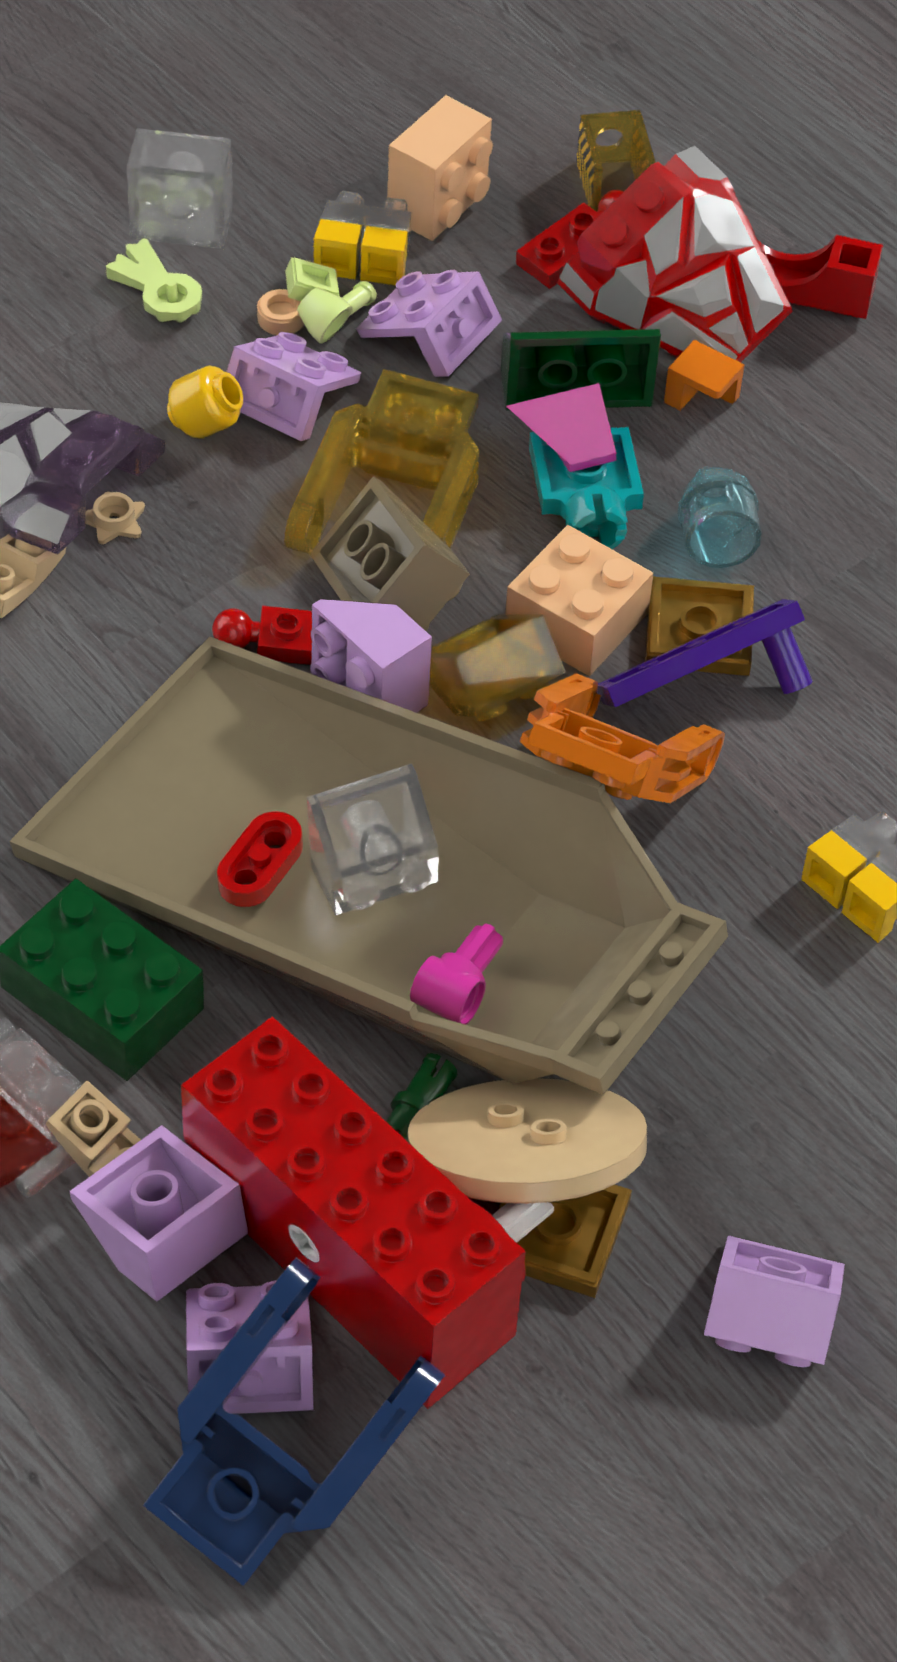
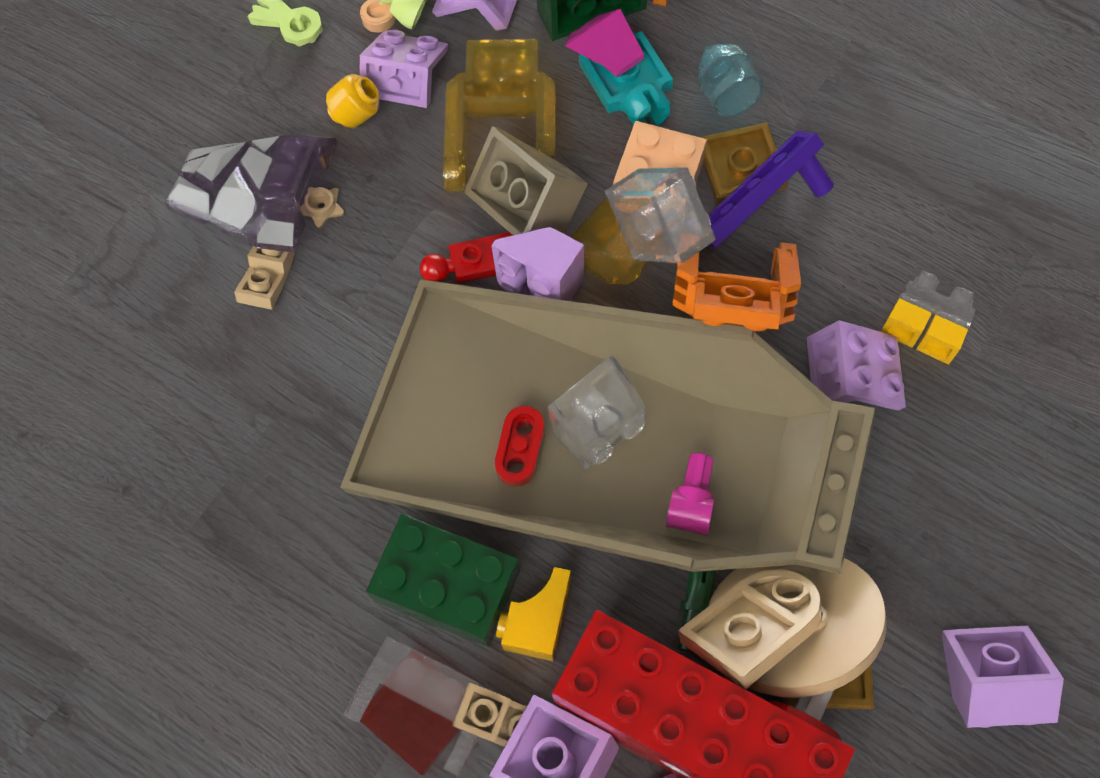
camera: 10 degrees left, 15 degrees up
none -> yellow arch [496,567,571,662]
none -> clear brick [605,167,716,264]
none -> tan plate [678,569,821,690]
none -> lavender bracket [807,320,906,411]

